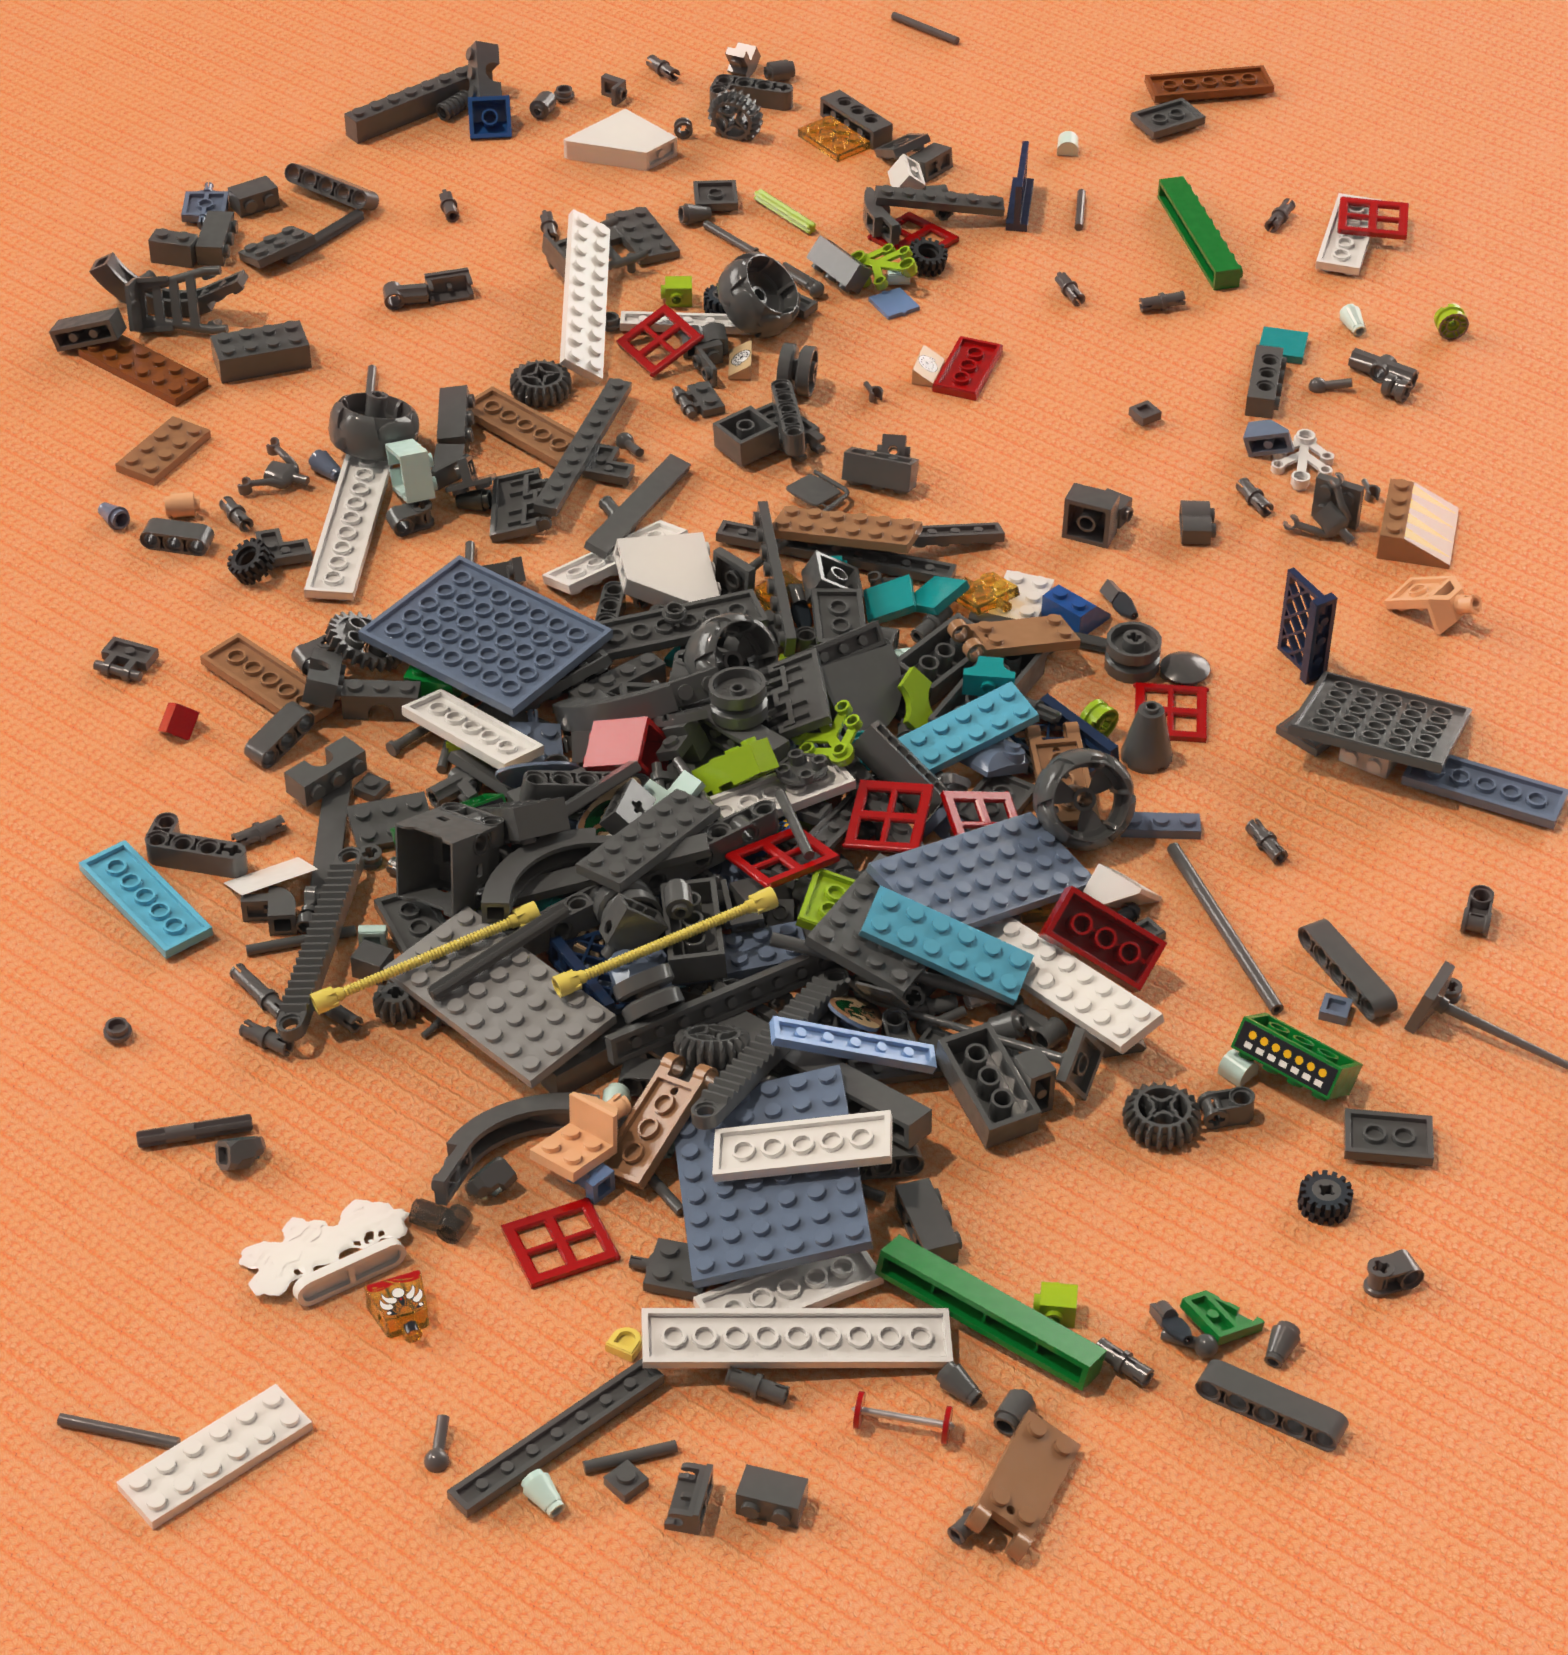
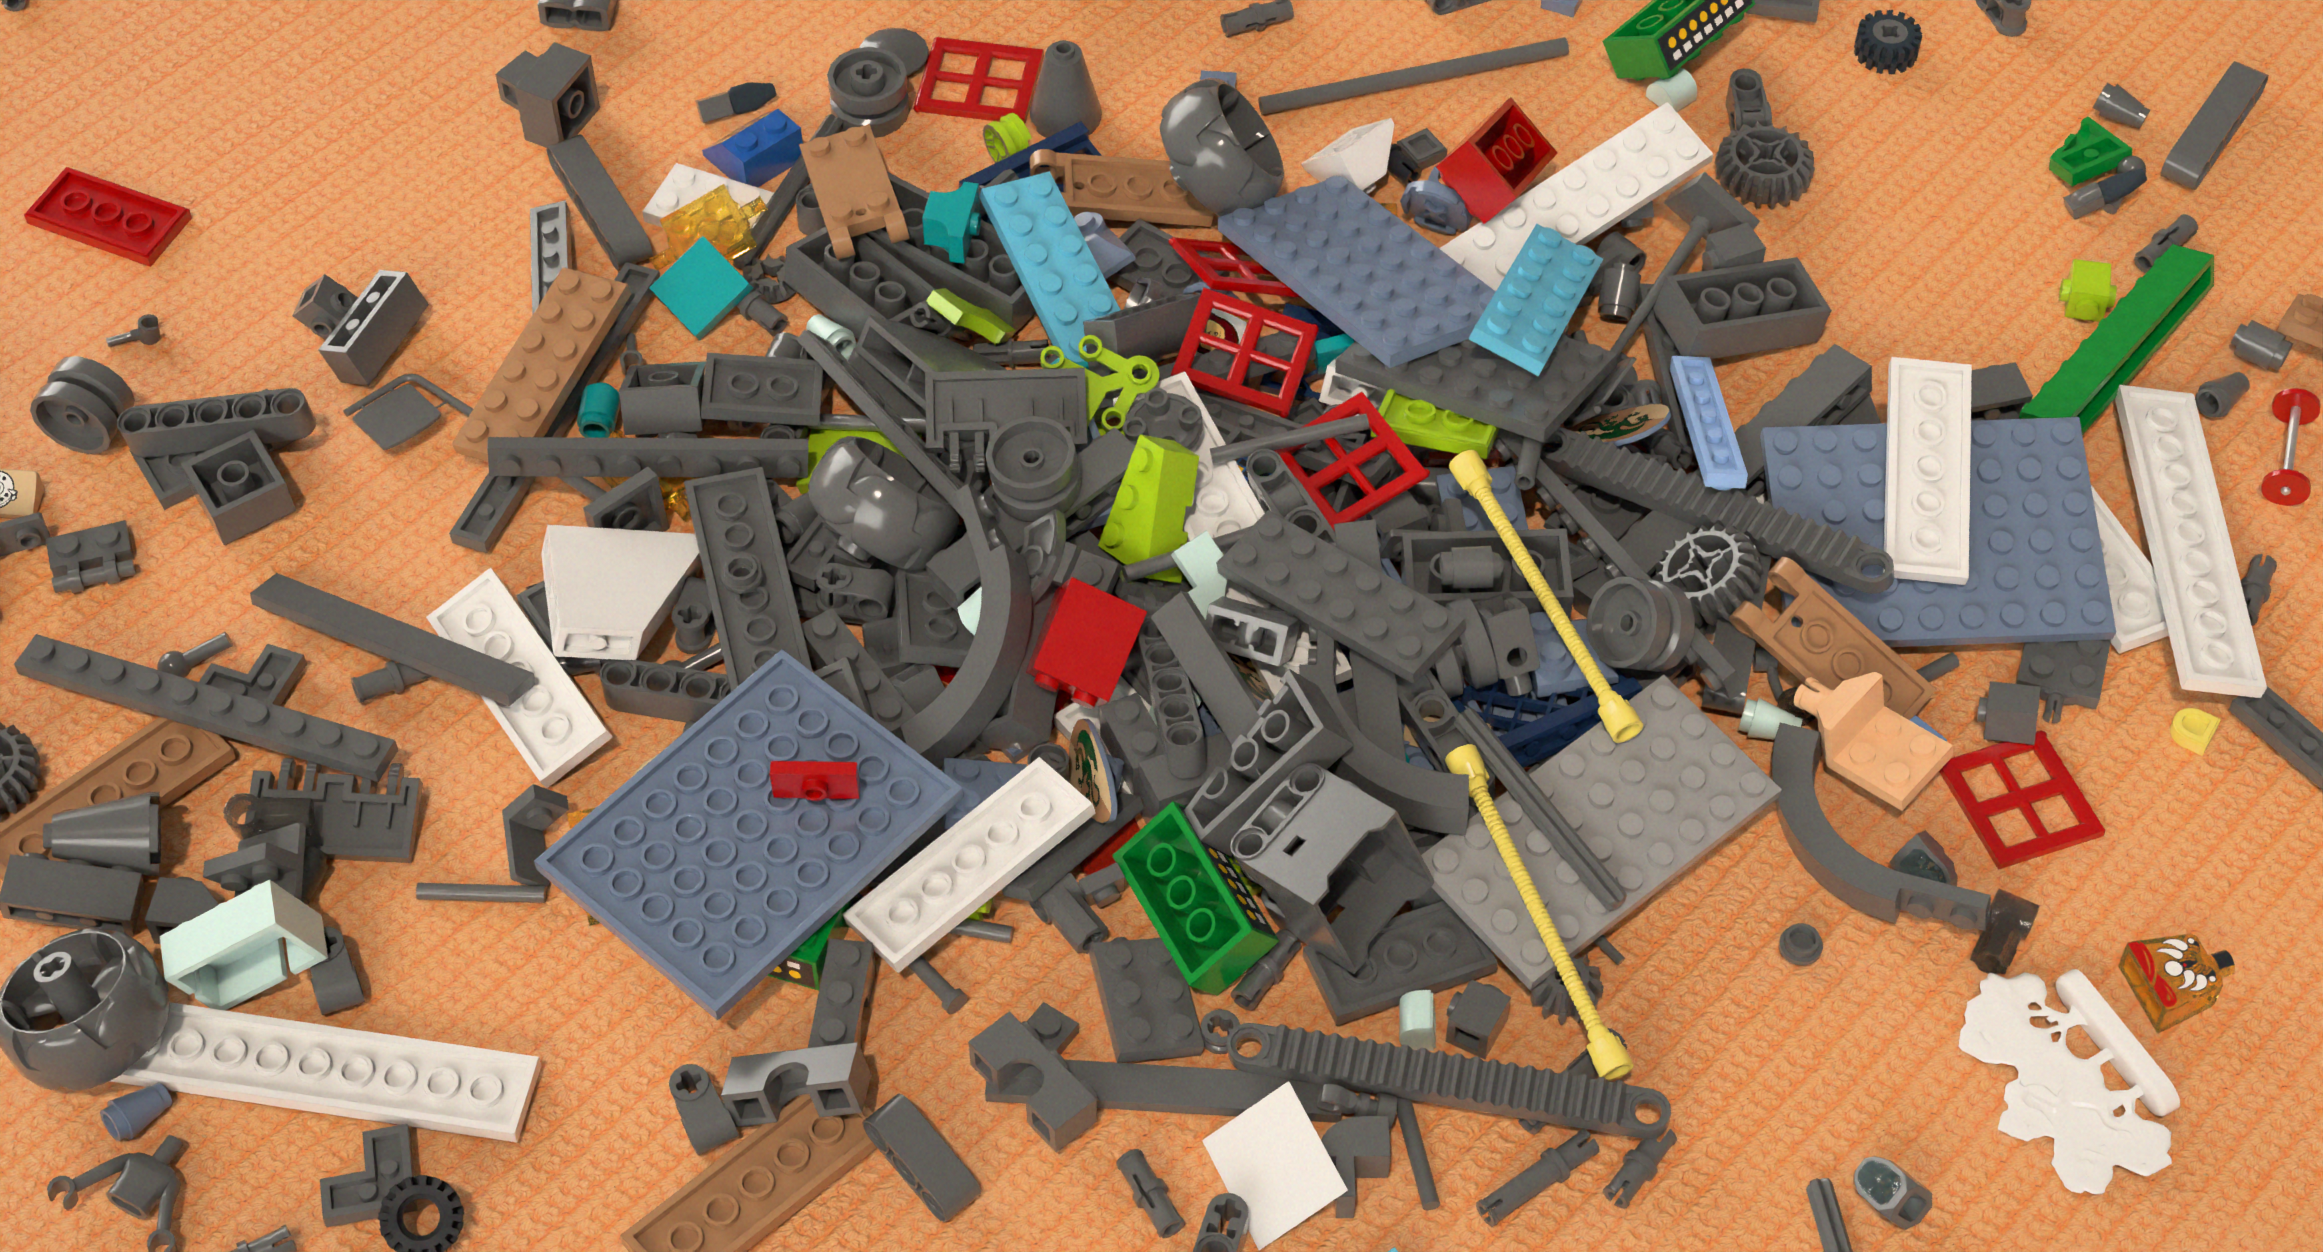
camera: 85 degrees left, 10 degrees up
dark grey gear [325,611,402,673] -> none
teal tile [863,574,917,624] -> none
tan slope [912,345,945,387] -> none
dark grey plate [1129,400,1162,426] -> none
none -> dark grey cone [43,792,161,877]
none -> clear smoke piece [223,793,315,840]
none -> dark grey beam [546,134,653,270]
none -> red plate [769,761,860,801]
none -> dark grey plate [1779,923,1823,966]
none -> dark grey brick [1977,681,2041,745]

